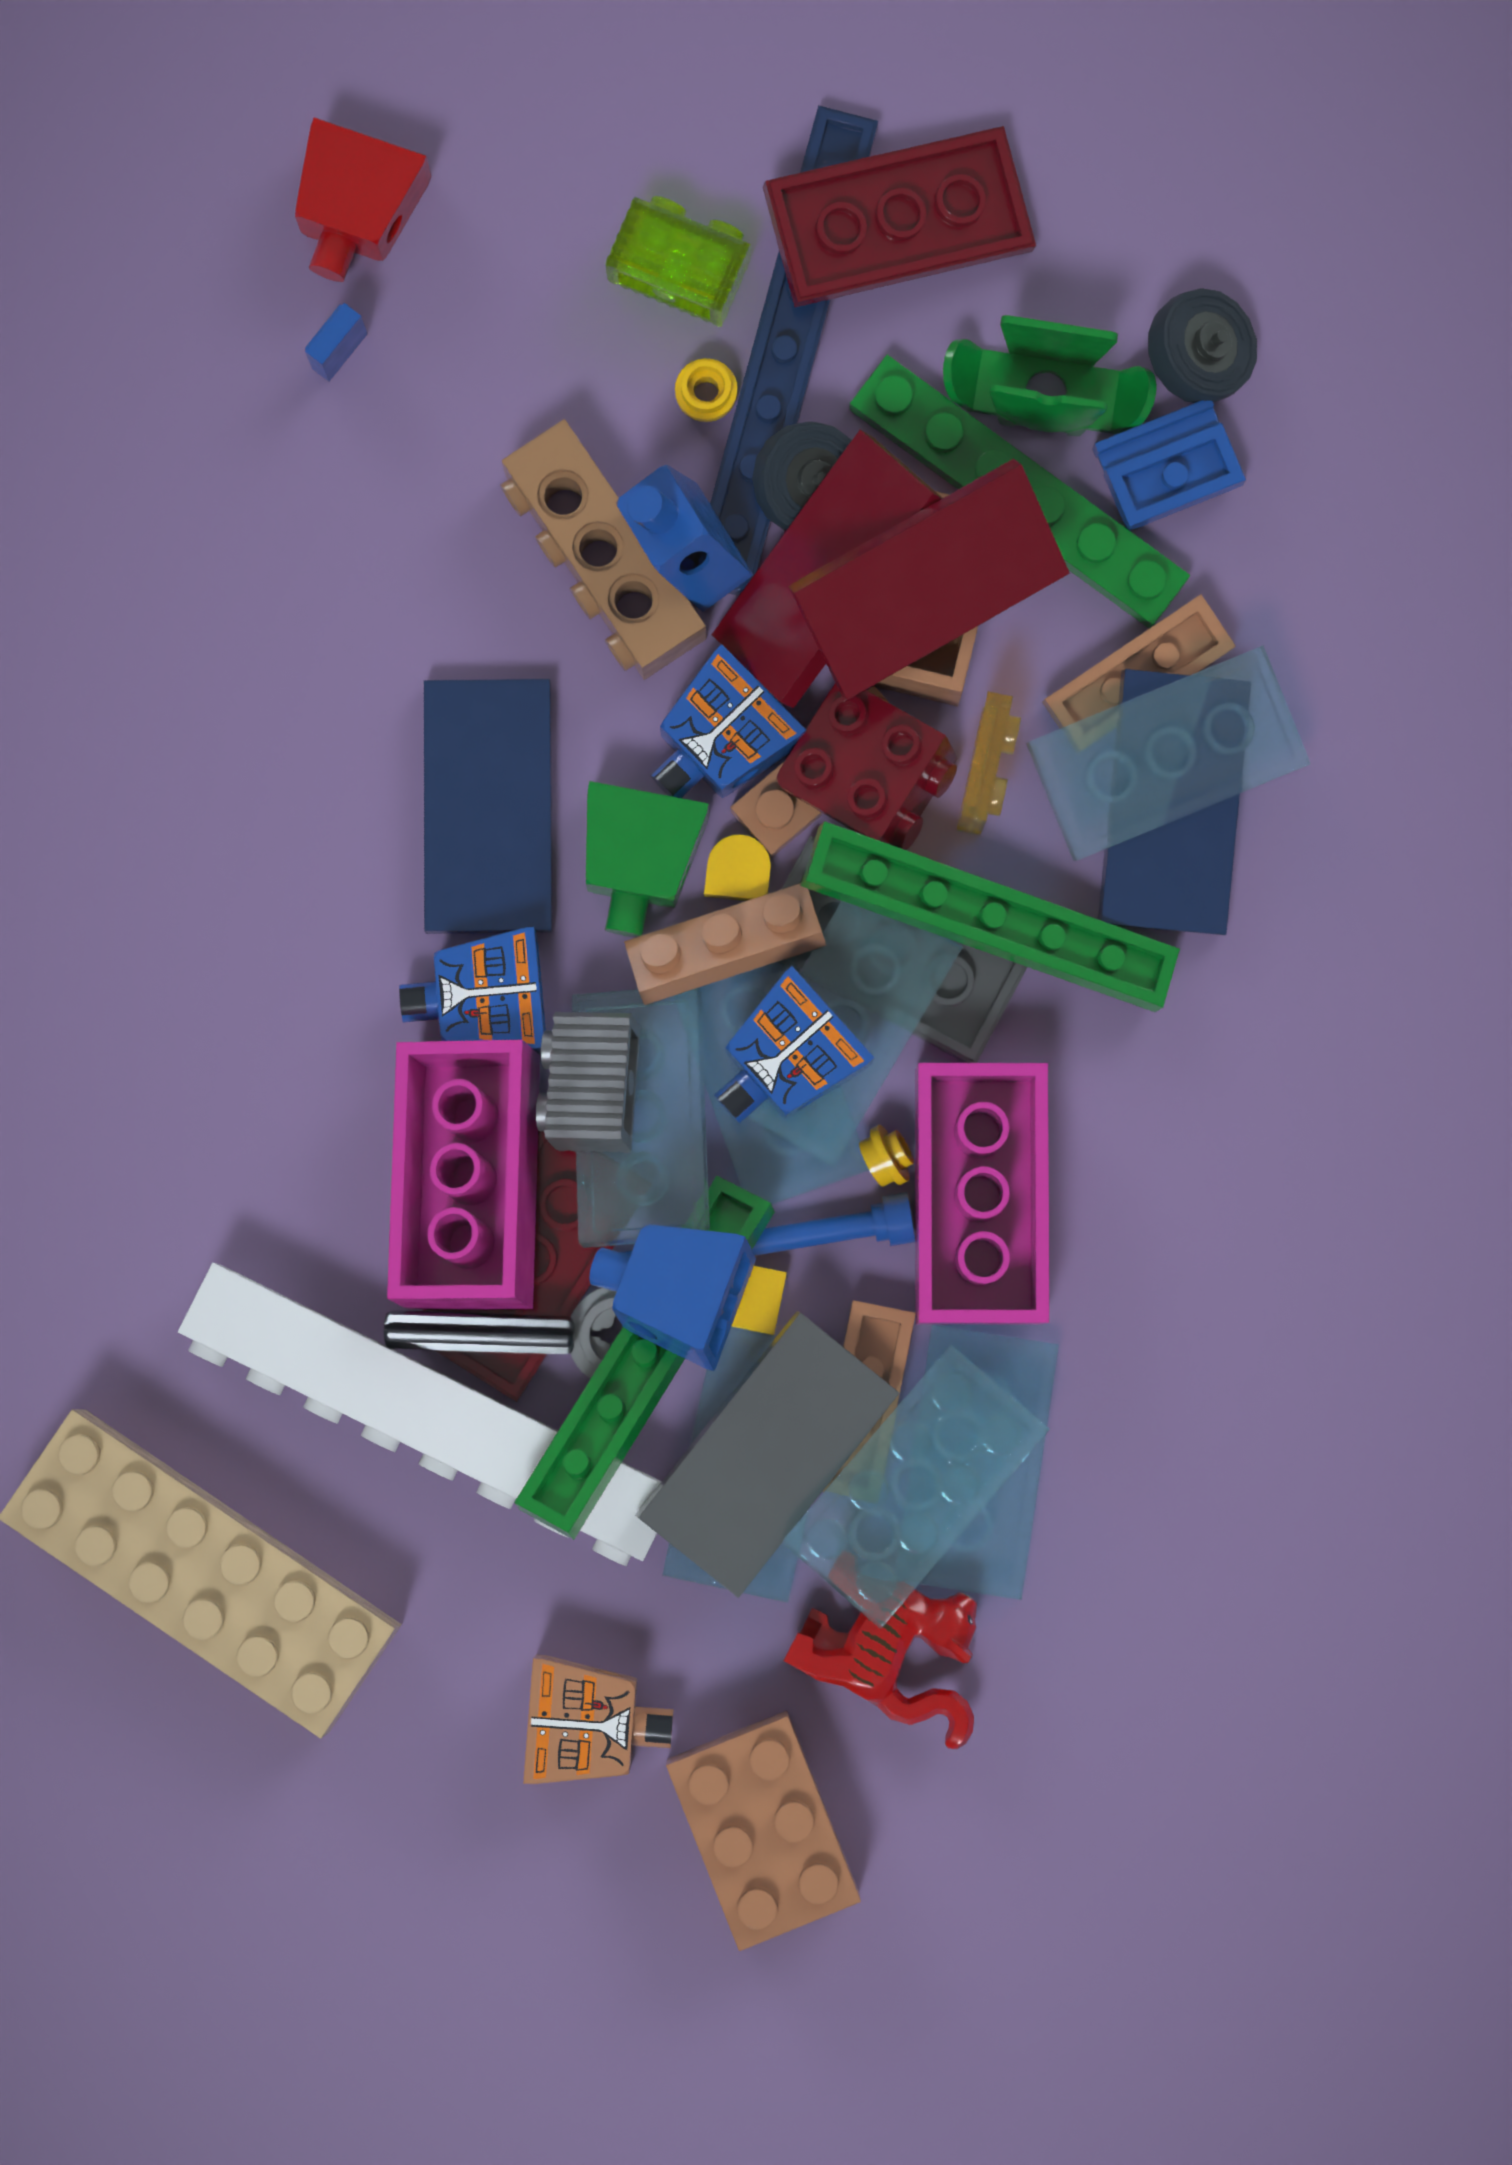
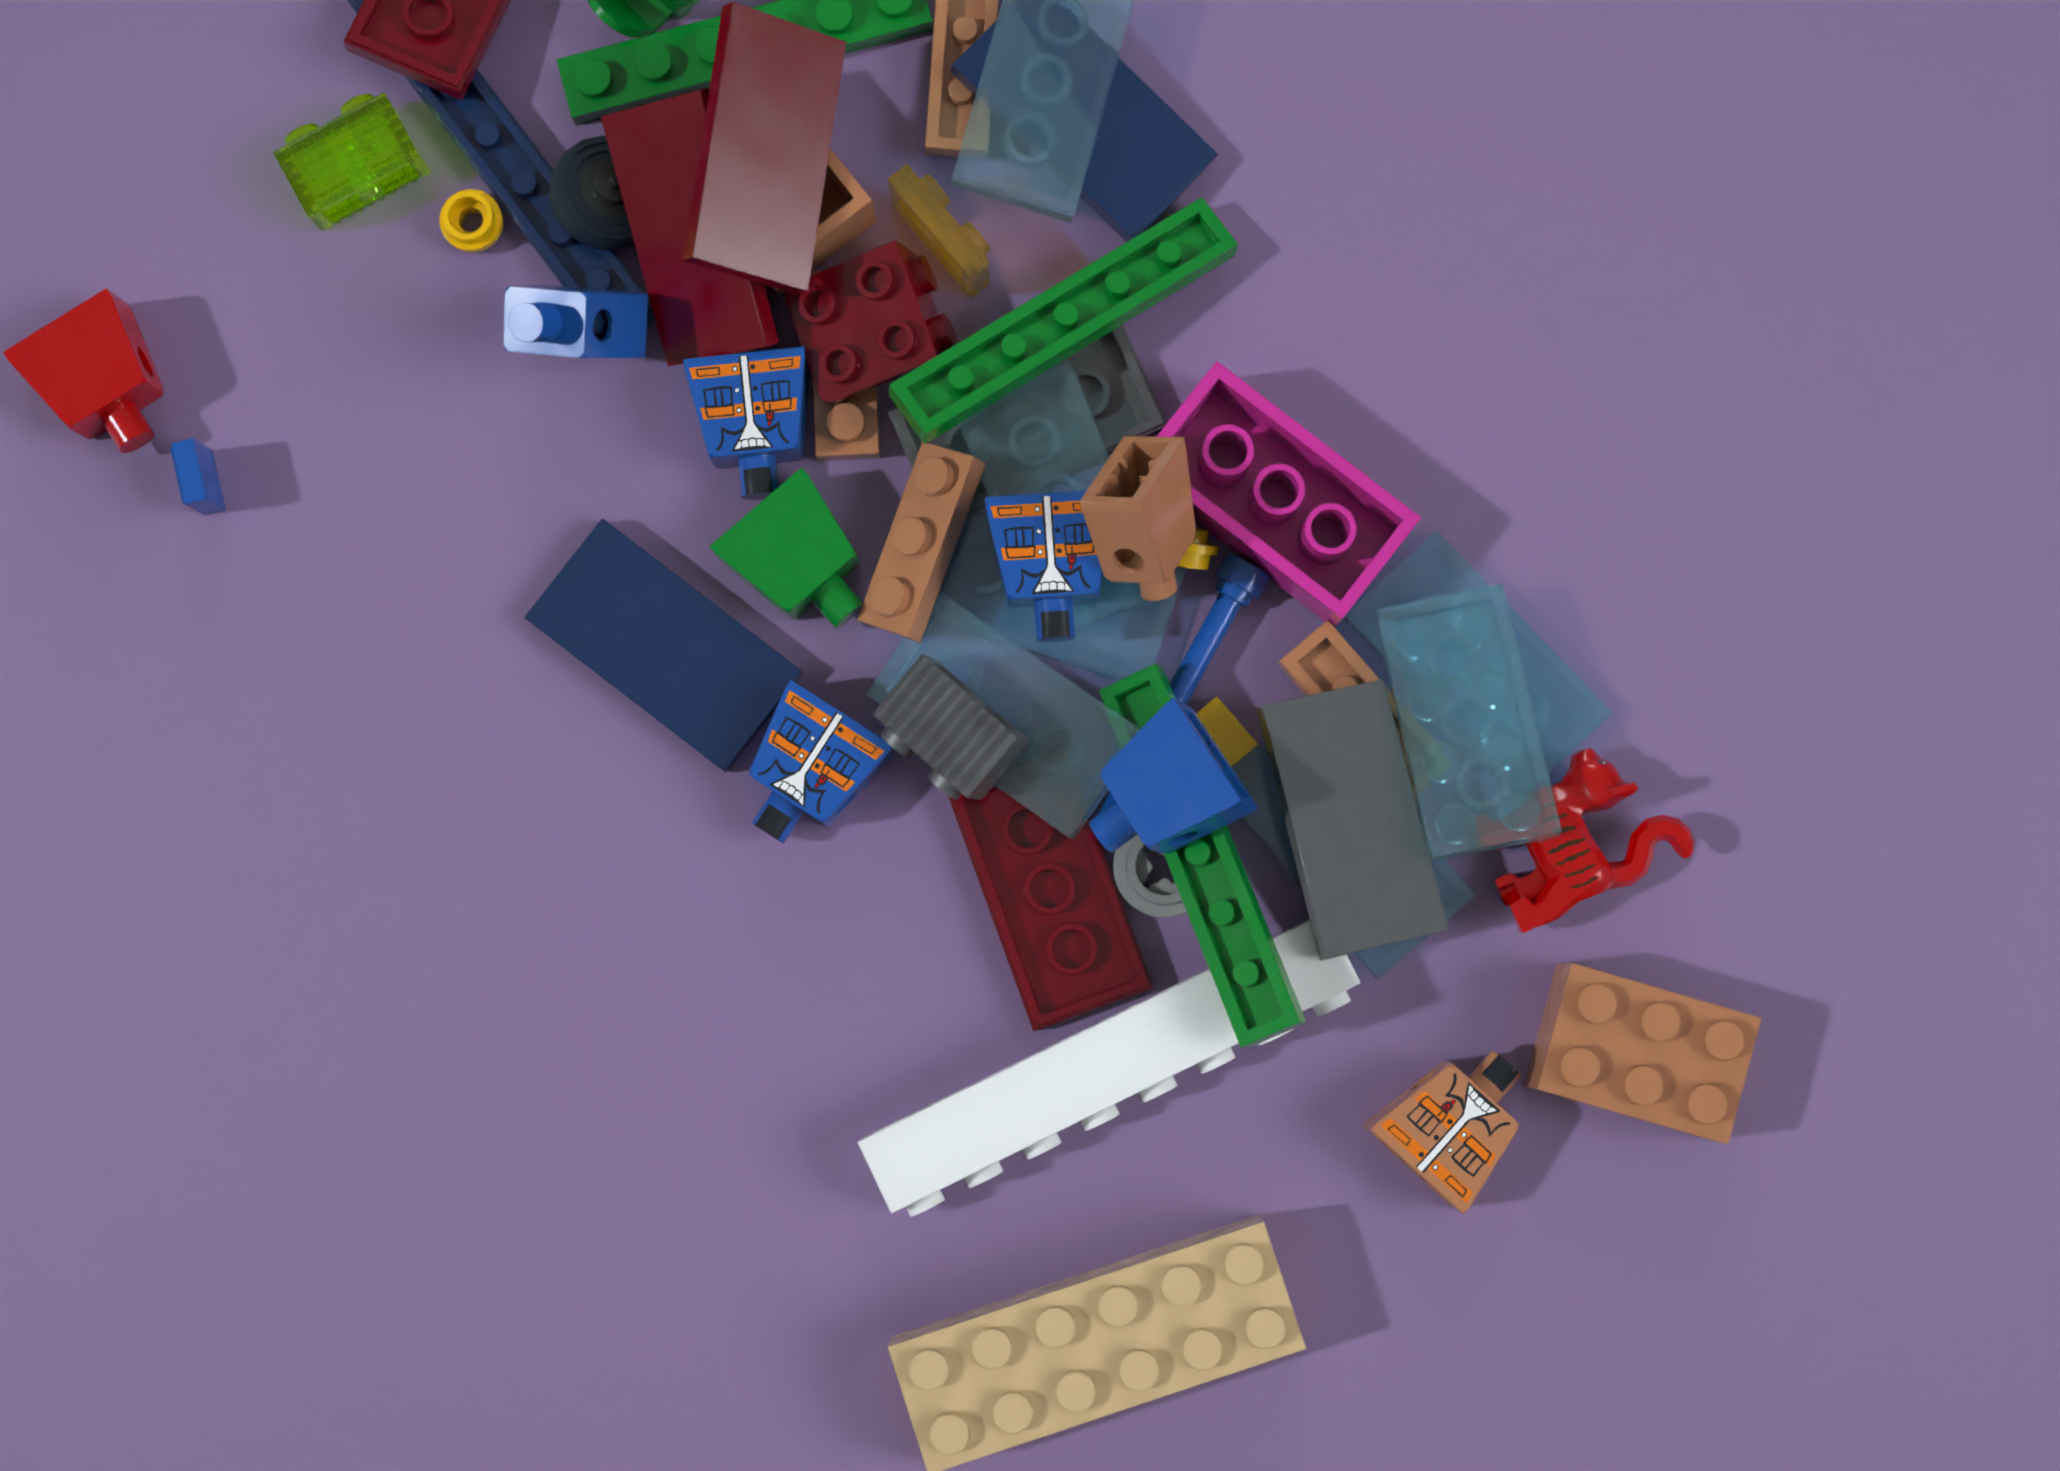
camera: 50 degrees left, 0 degrees up
axle [383,1310,575,1354] -> none
dark pink brick [387,1040,540,1310] -> none
medium nougat brick [500,419,707,680] -> none
yellow tile [704,835,771,901] -> none
none -> nougat torso [1080,436,1196,601]

